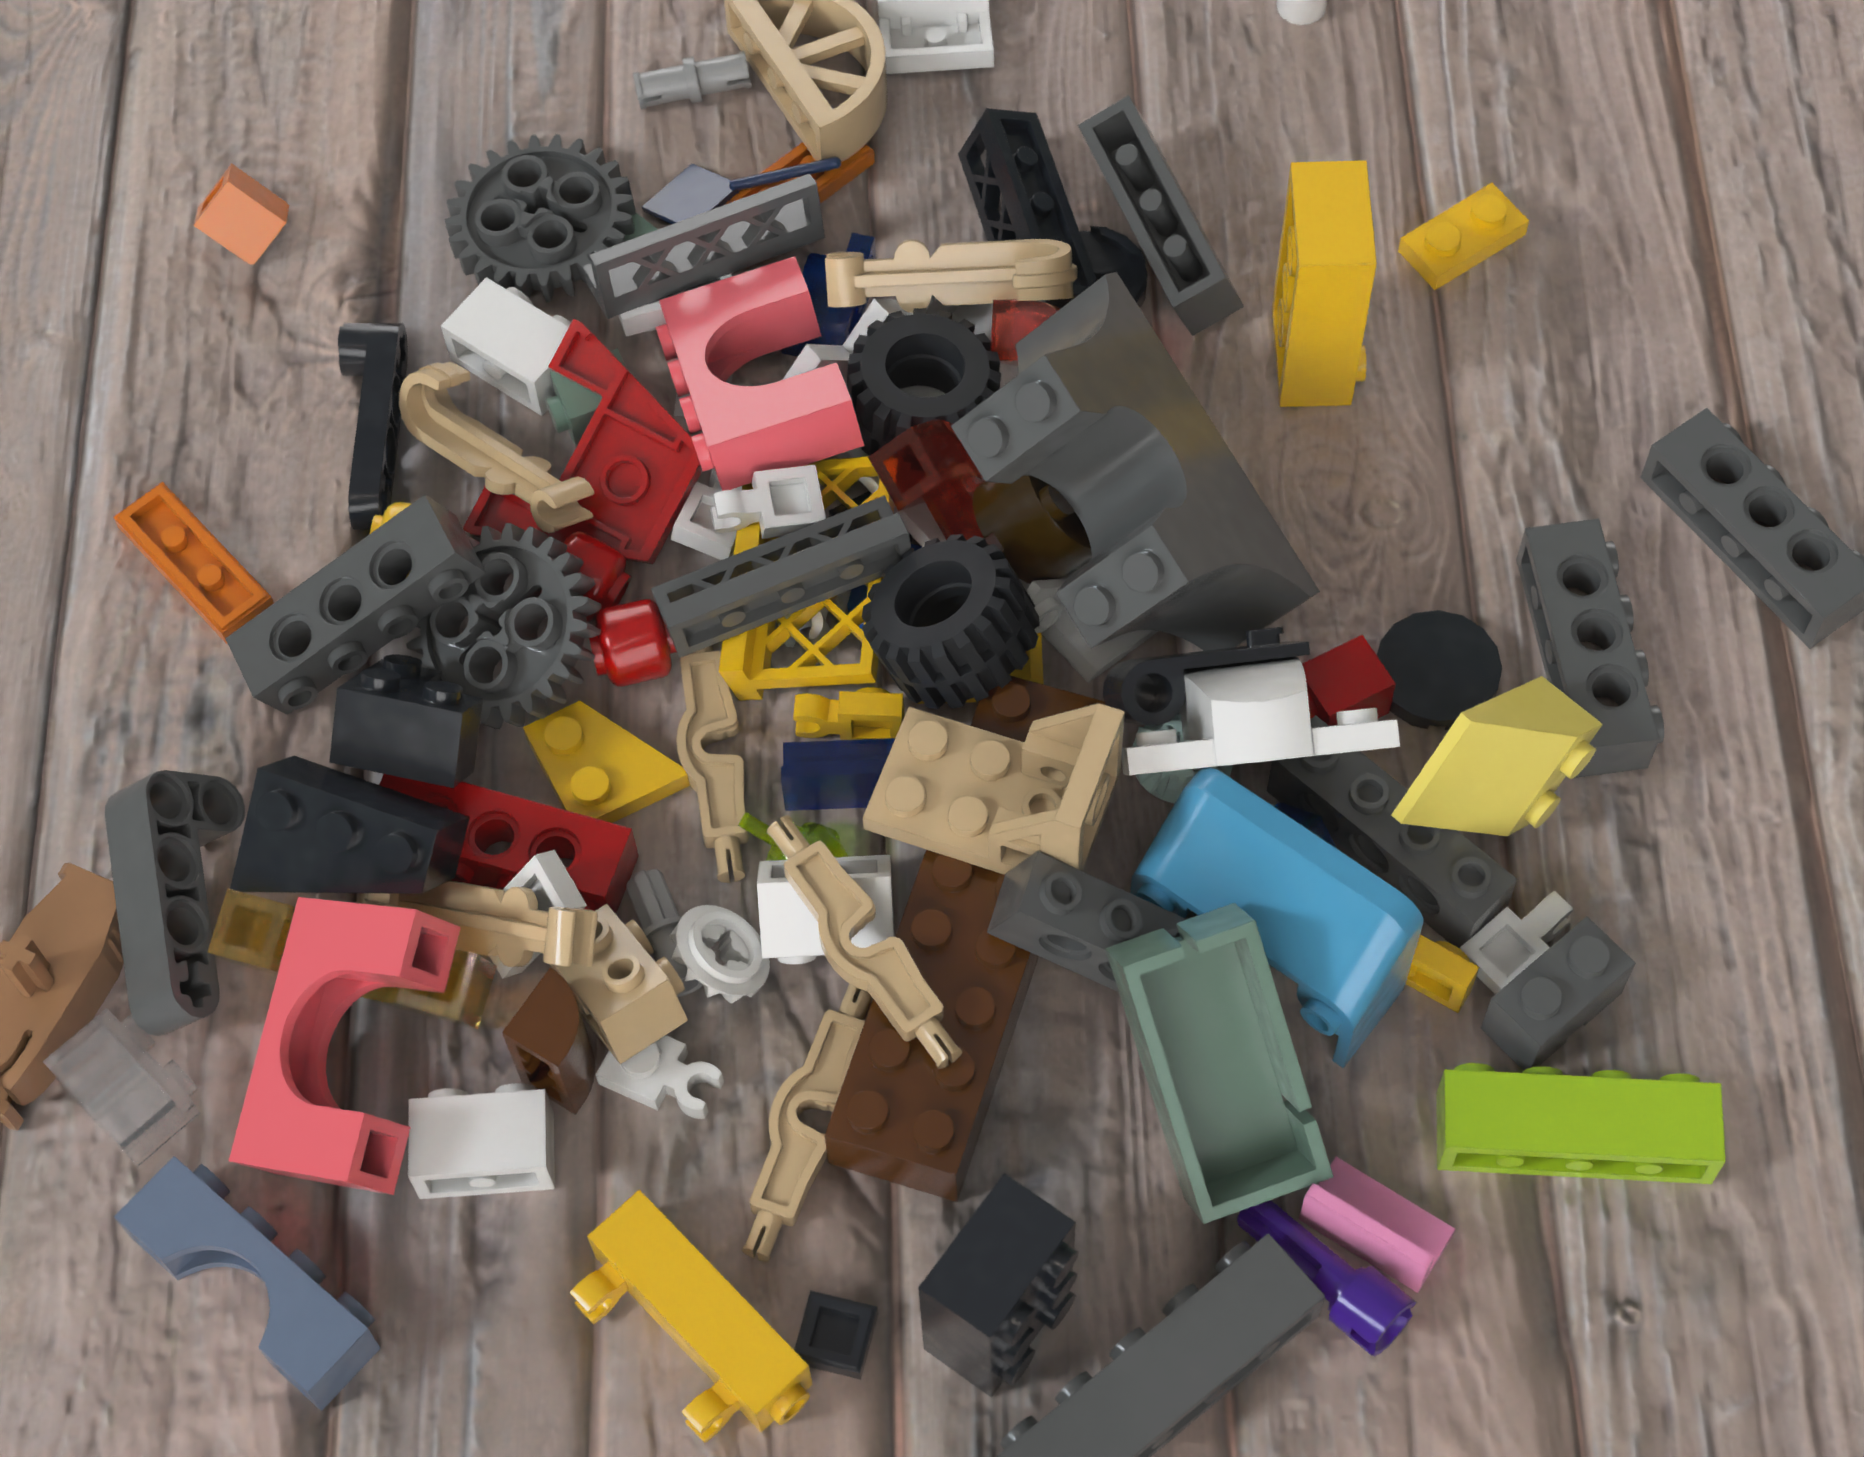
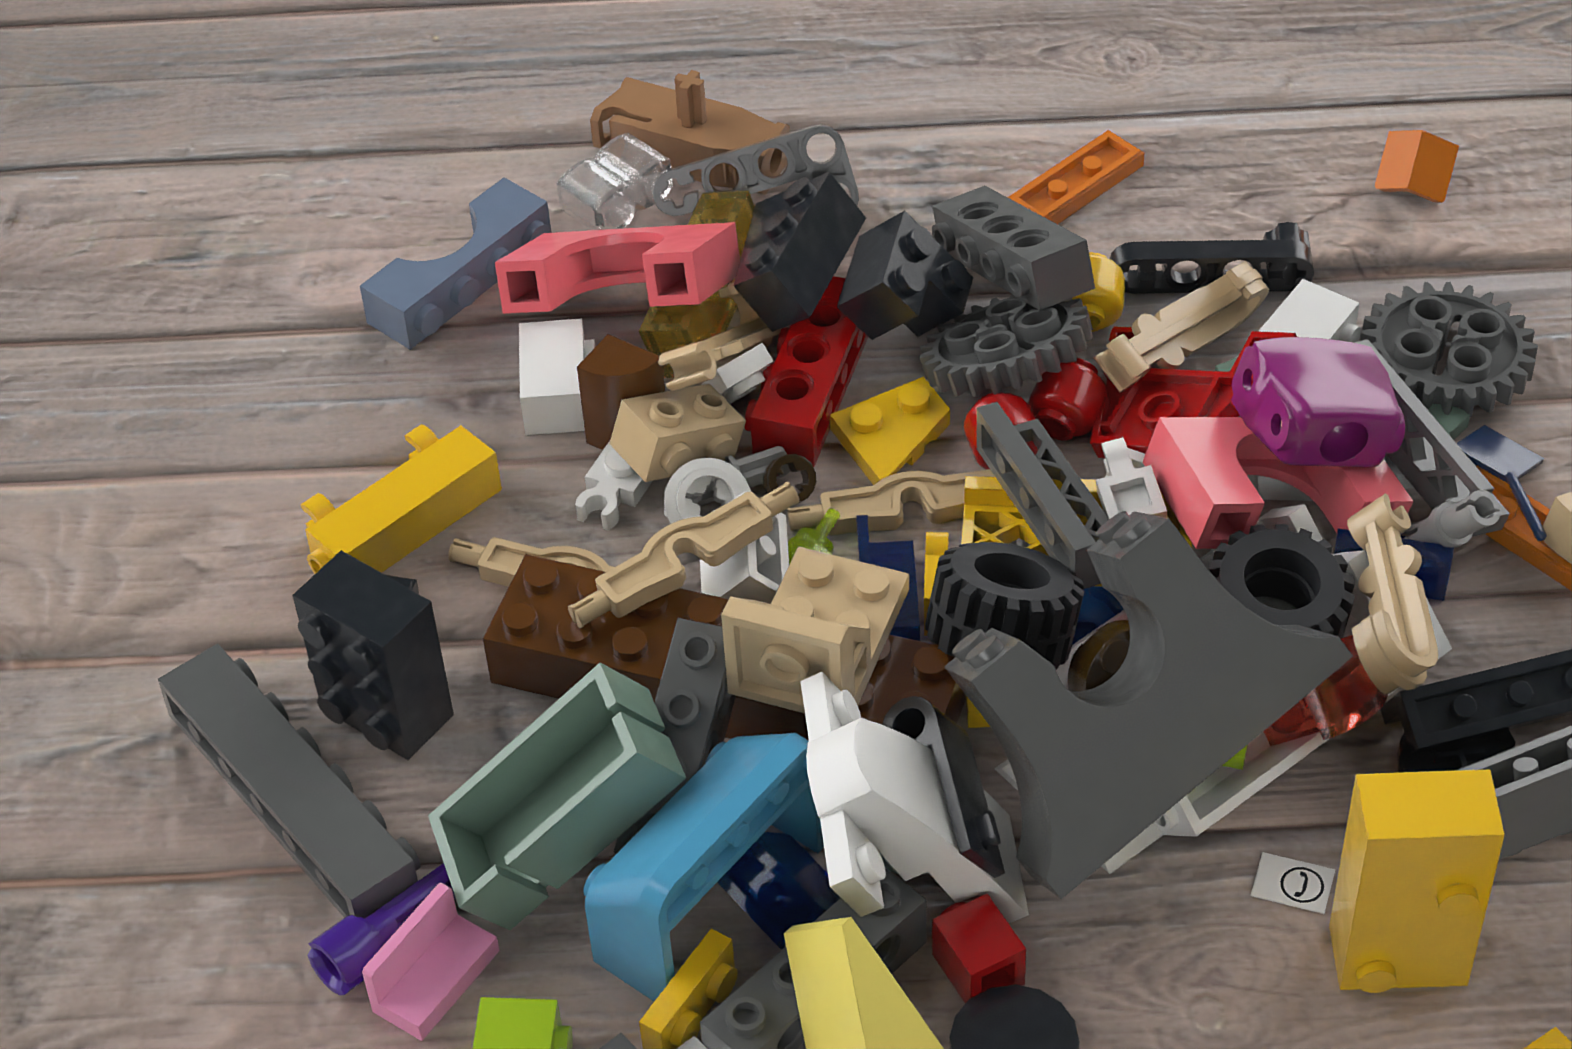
camera: 90 degrees right, 15 degrees down
none -> dark brown bush [763,454,817,503]
none -> magenta piece [1231,337,1405,467]
none -> white sticker [1250,852,1335,914]
none -> light grey pin [1403,489,1501,559]

